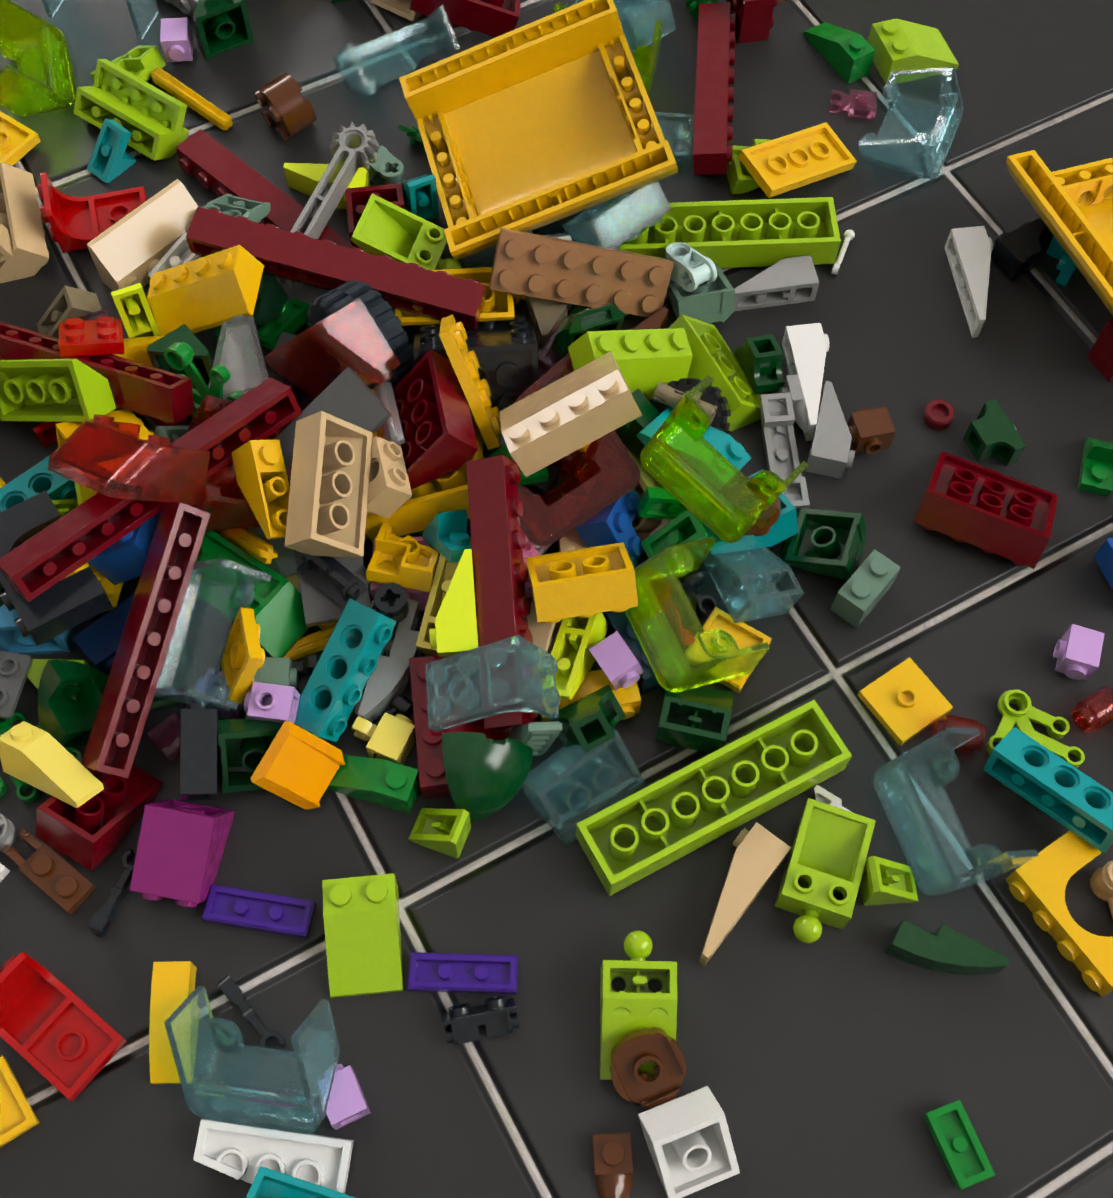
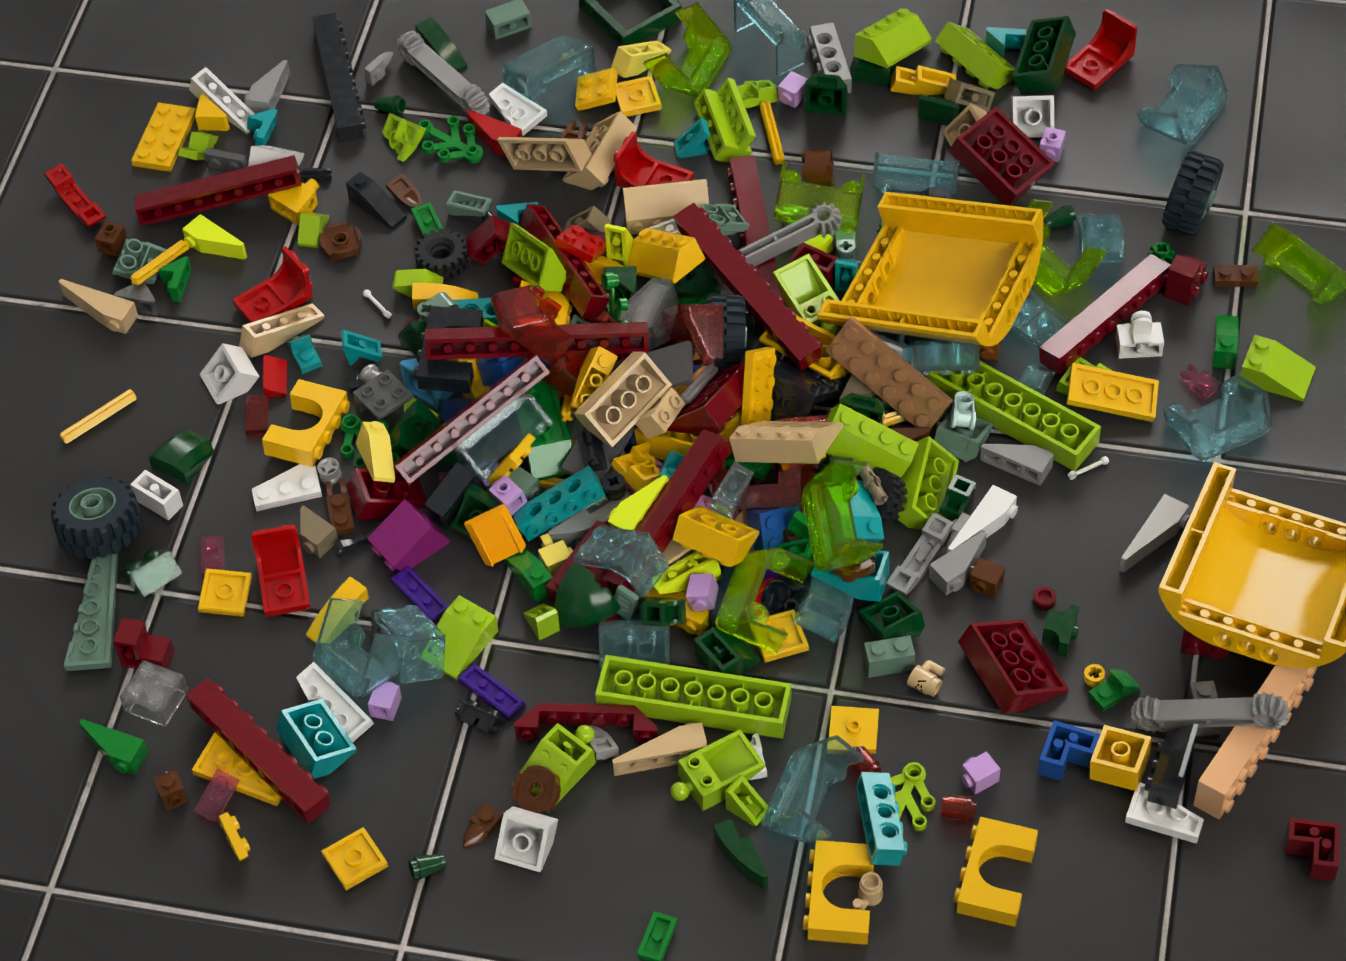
camera: 45 degrees right, 10 degrees down
none -> dark tan slope [300,505,339,558]
none -> clear light blue bracket [374,605,446,684]
none -> dark red slope [514,703,658,744]
none -> light grey plate [588,725,619,760]
none -> clear light blue slope [710,461,754,518]
none -> clear neon green windscreen [774,160,866,232]
none -> tan piece [907,660,945,697]
none -> clear light blue slope [1019,363,1055,395]
none -> yellow bush [1084,664,1105,688]
none -> white brick [1115,311,1164,359]

